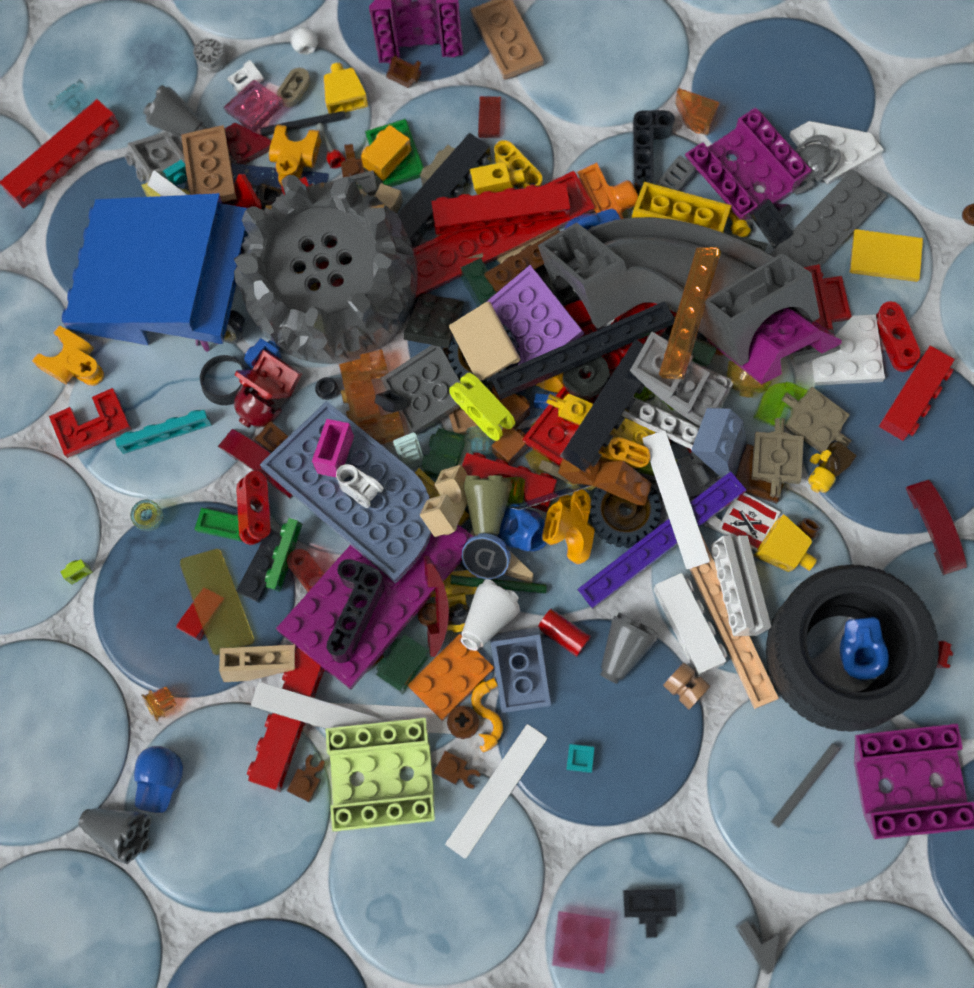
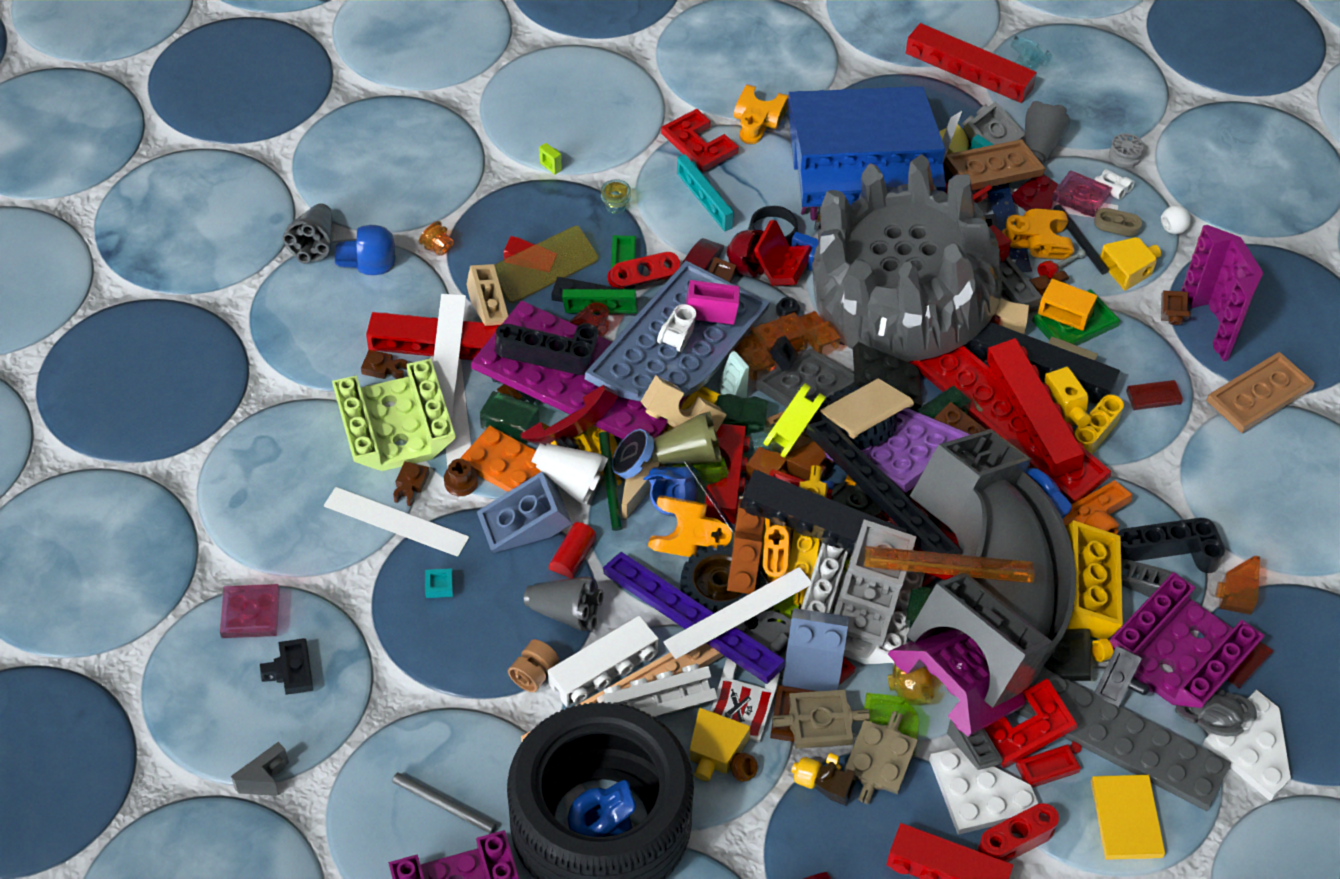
camera: 70 degrees right, 20 degrees down
light orange animal [471,677,503,753] -> none

